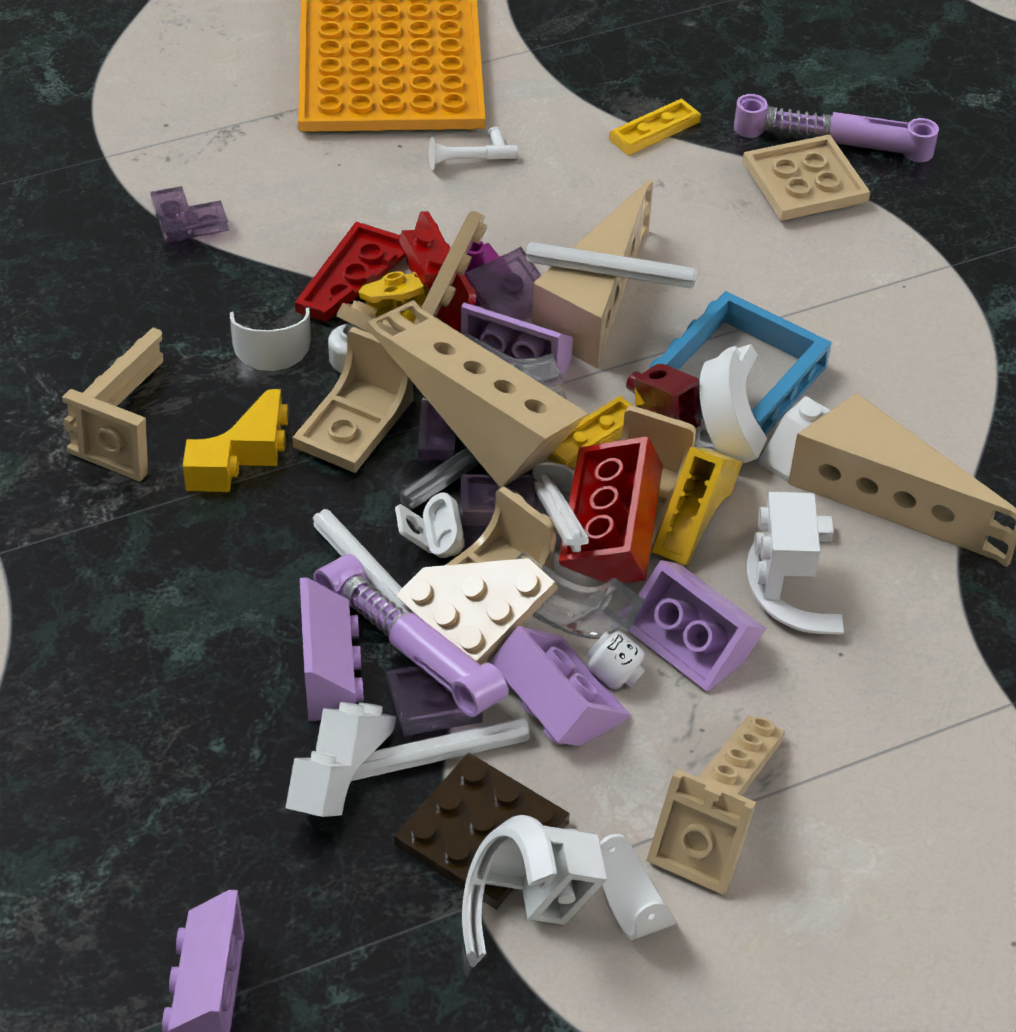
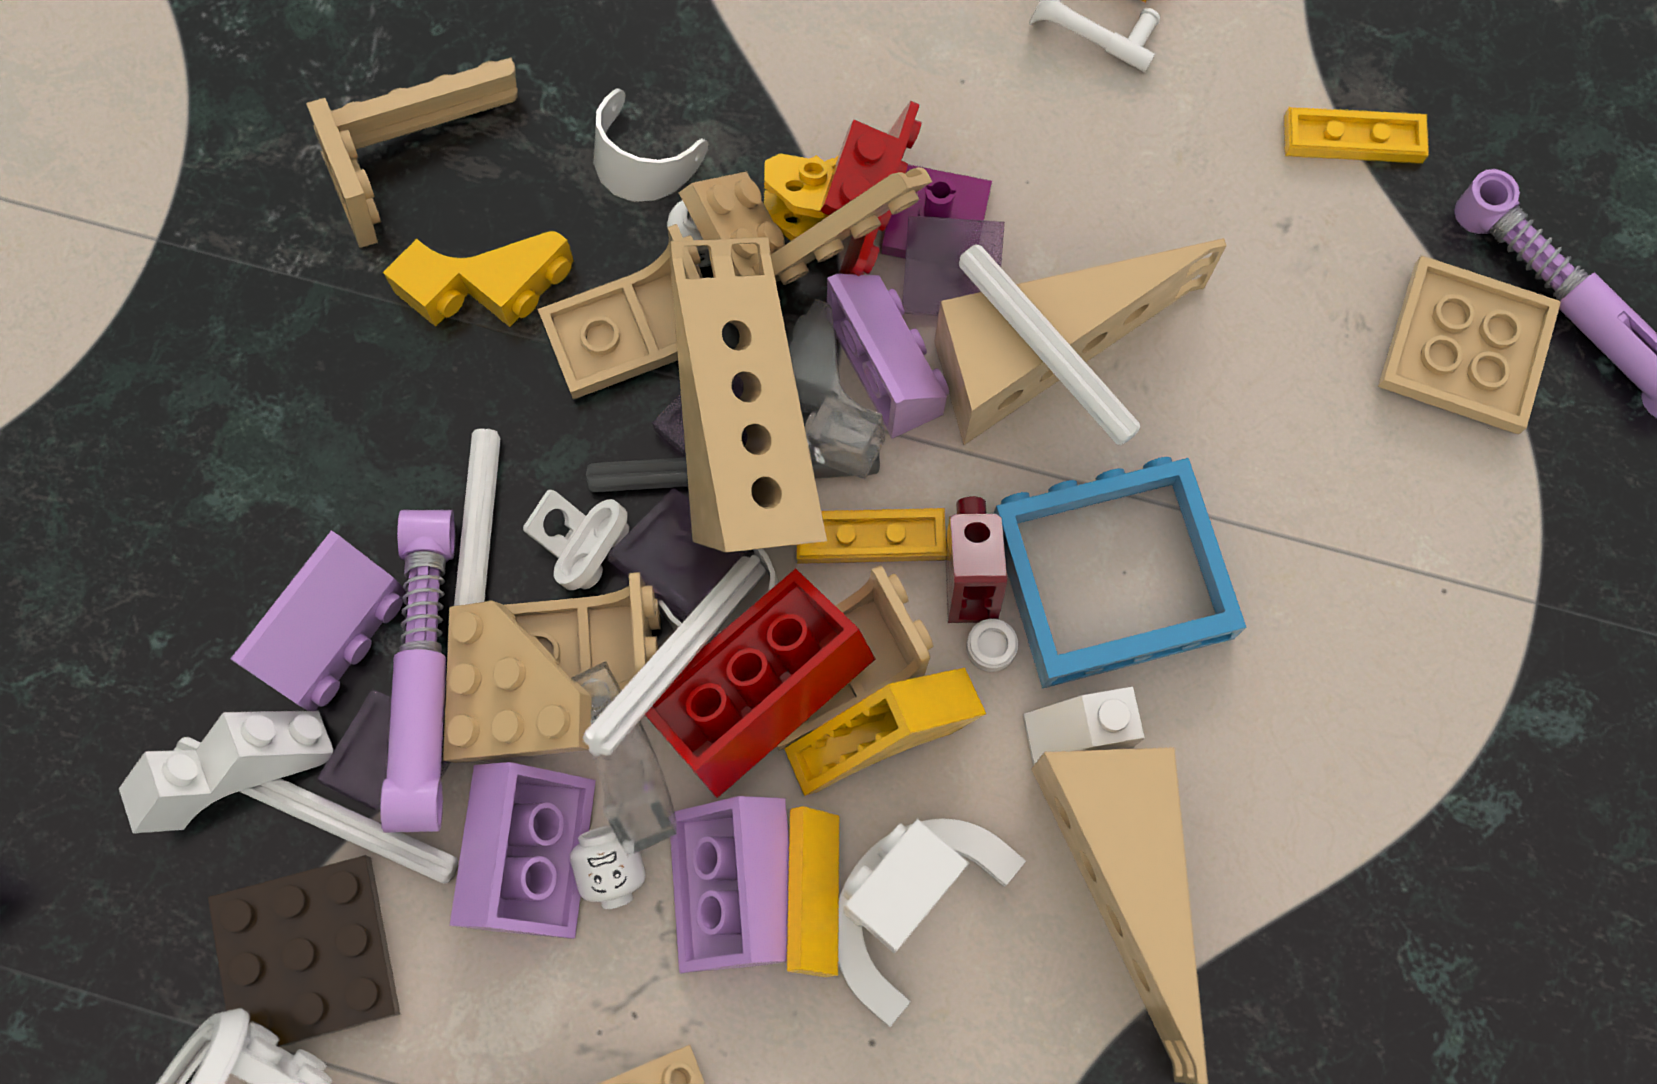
camera: 40 degrees right, 25 degrees up
red wing [295,221,407,322] -> none
white arch [699,344,767,464] -> none
none -> yellow tile [787,806,839,977]

